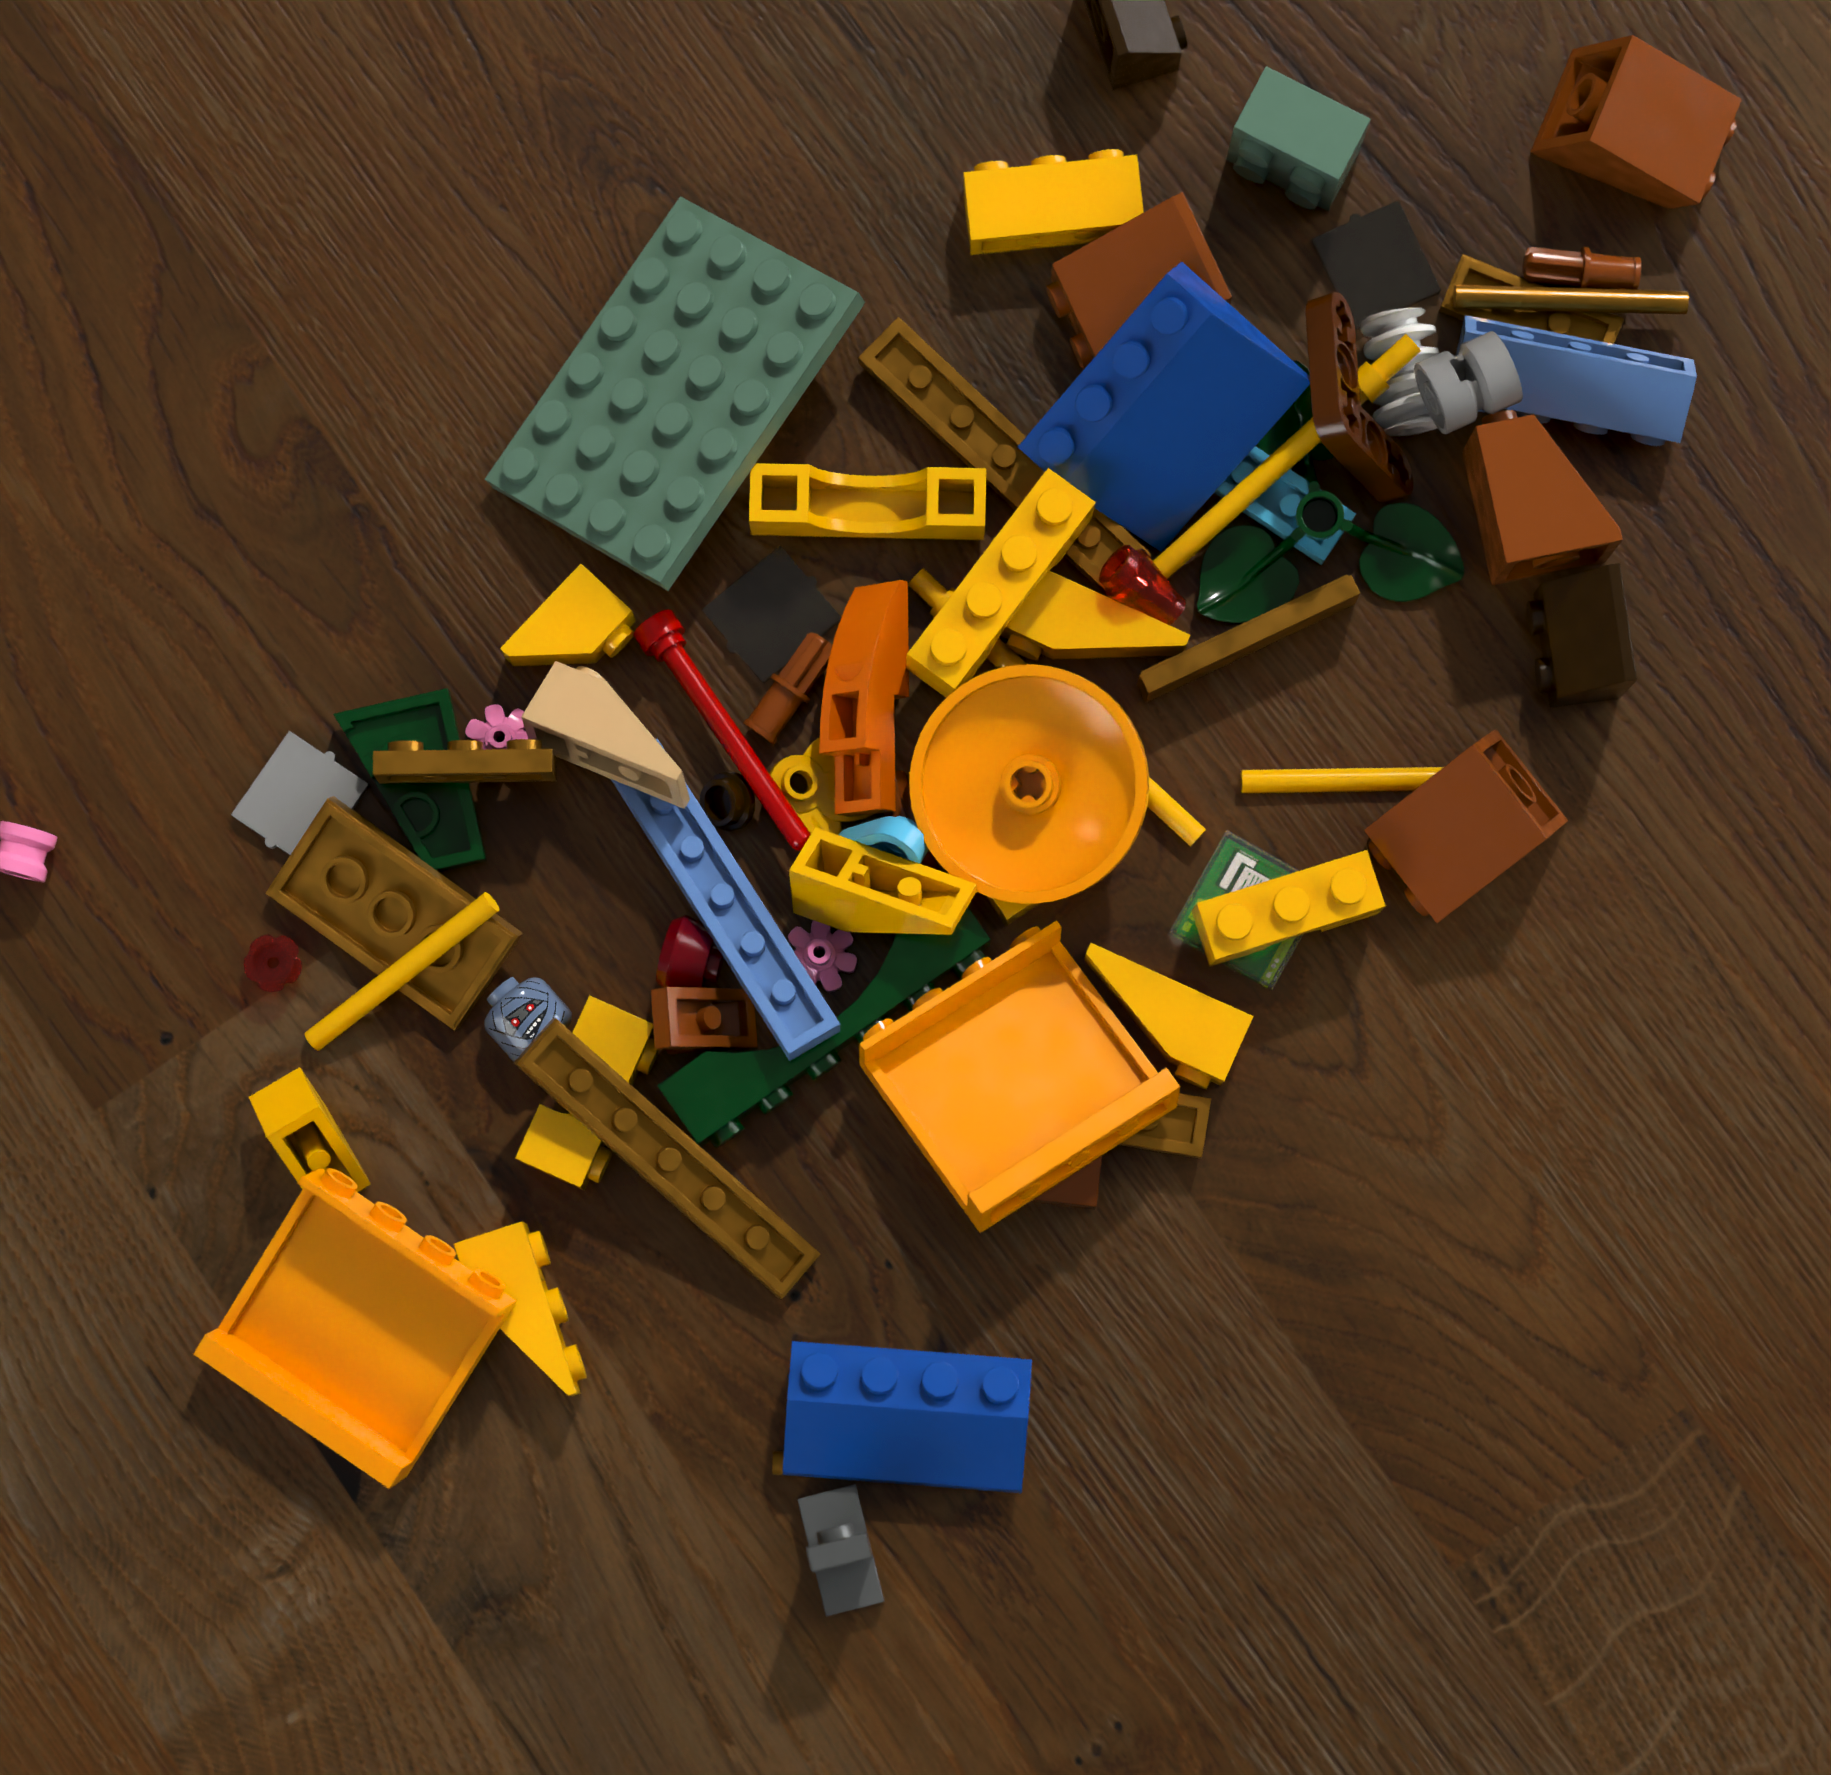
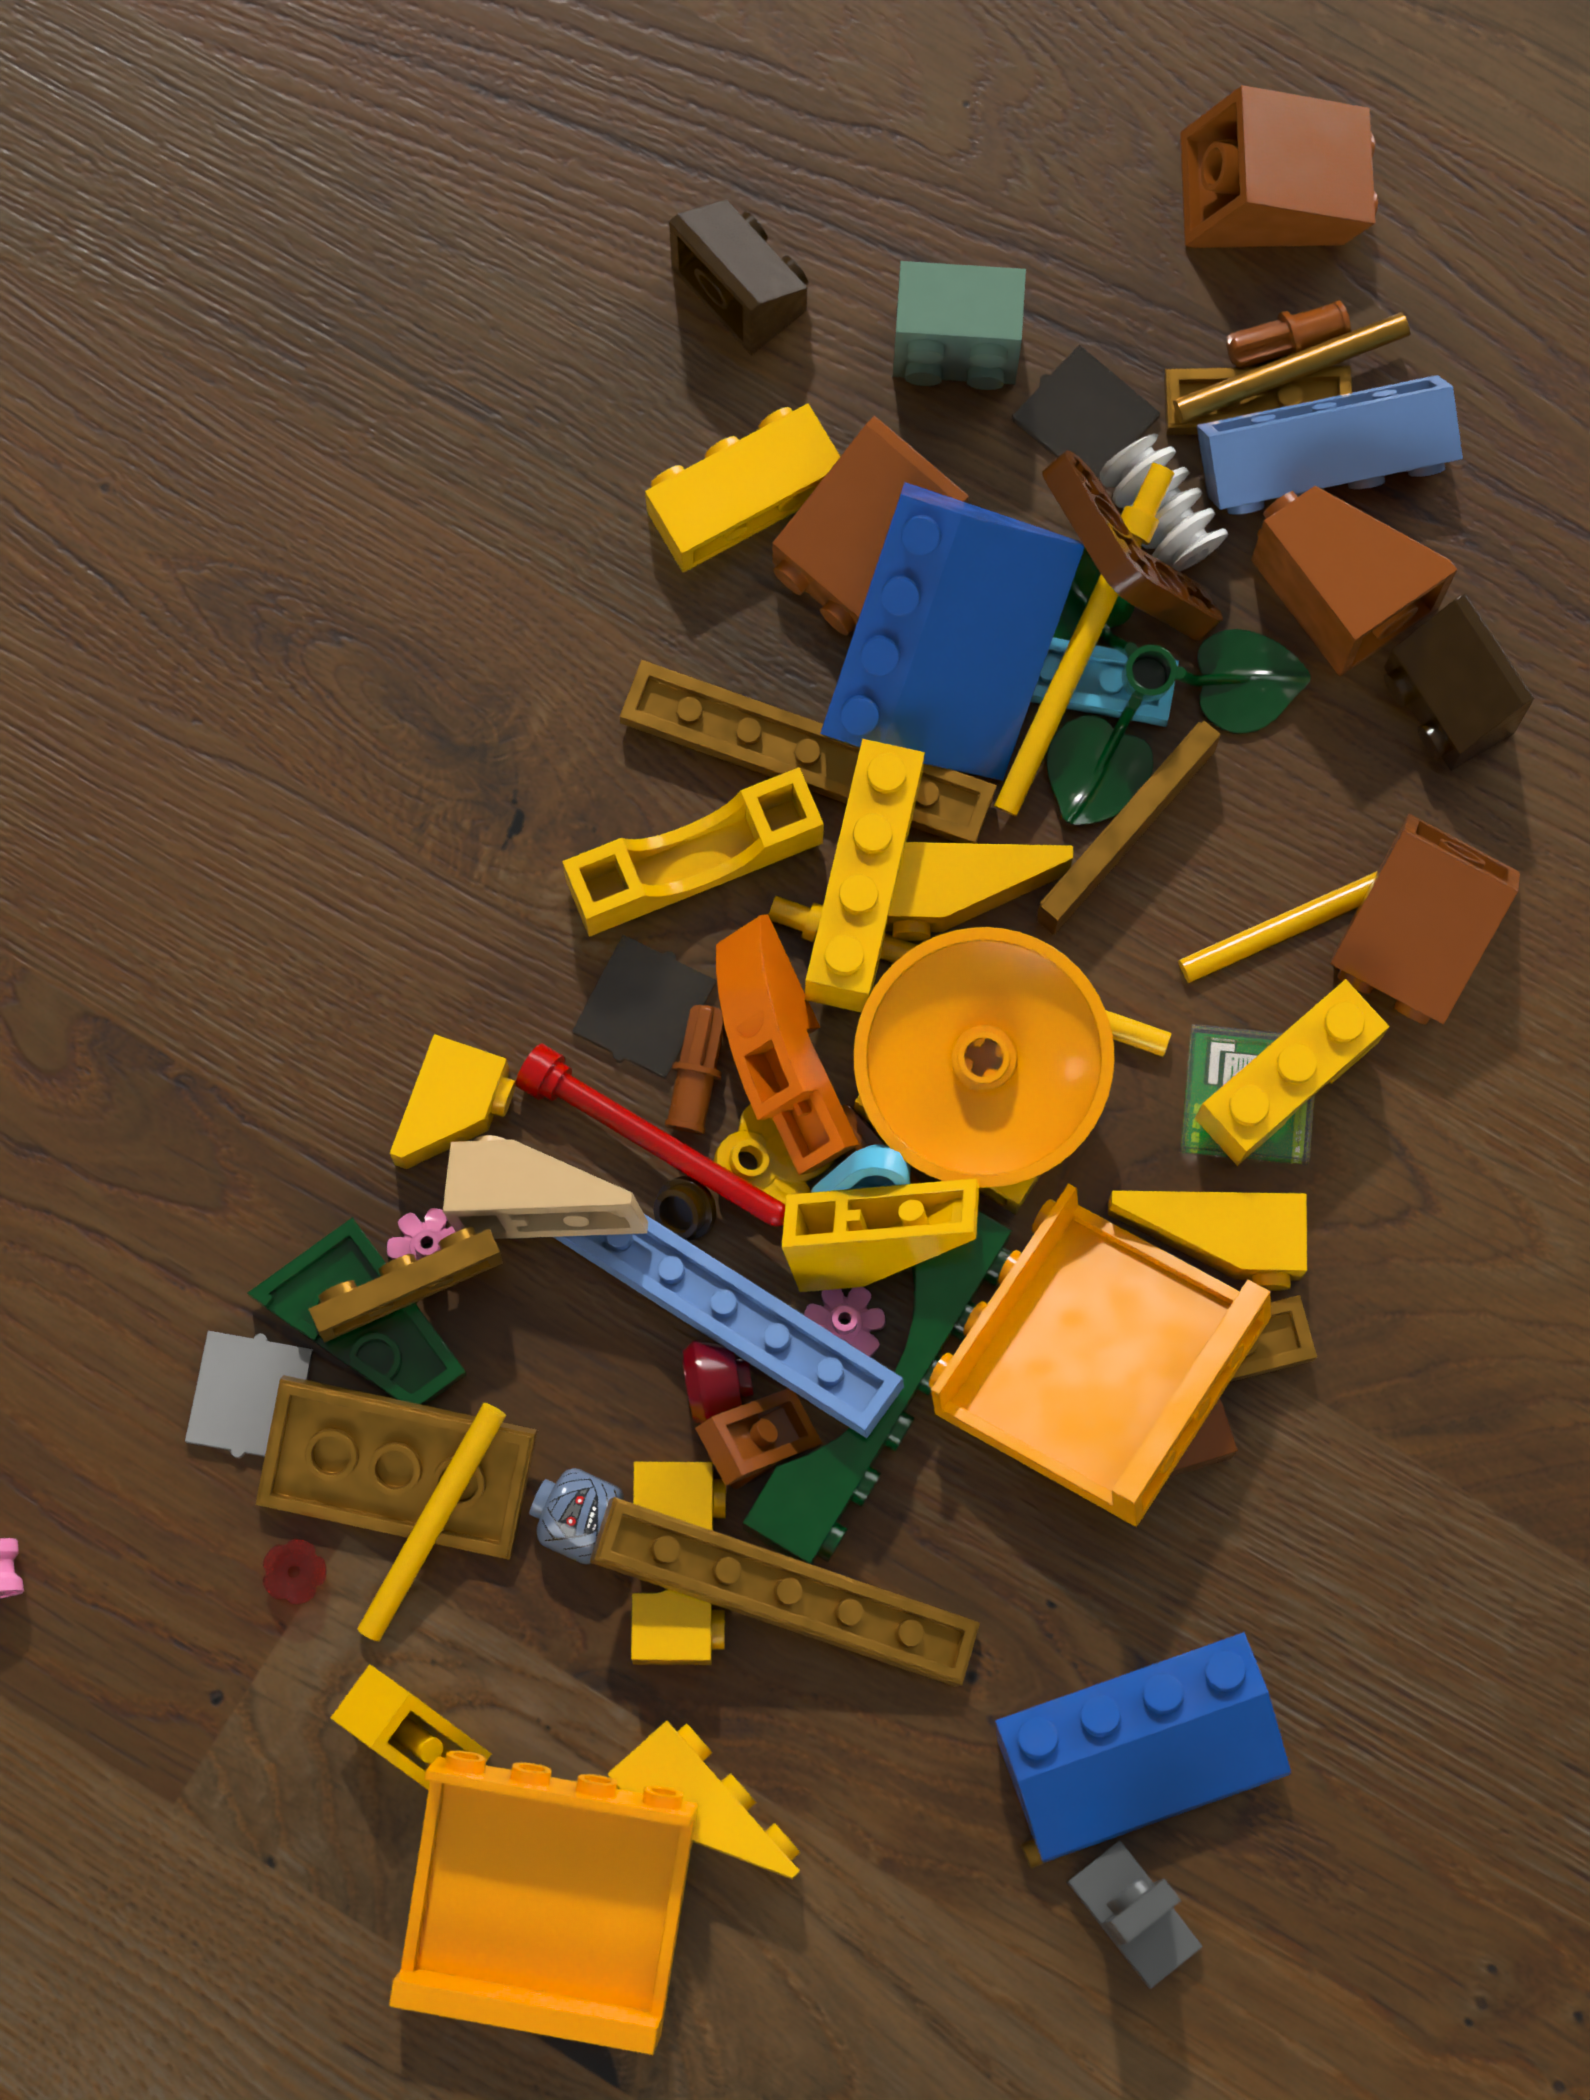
camera: 25 degrees left, 5 degrees down
sand green plate [485,196,866,591] -> none
clear red cone [1099,545,1186,625] -> none
light grey wheel [1414,331,1523,434] -> none

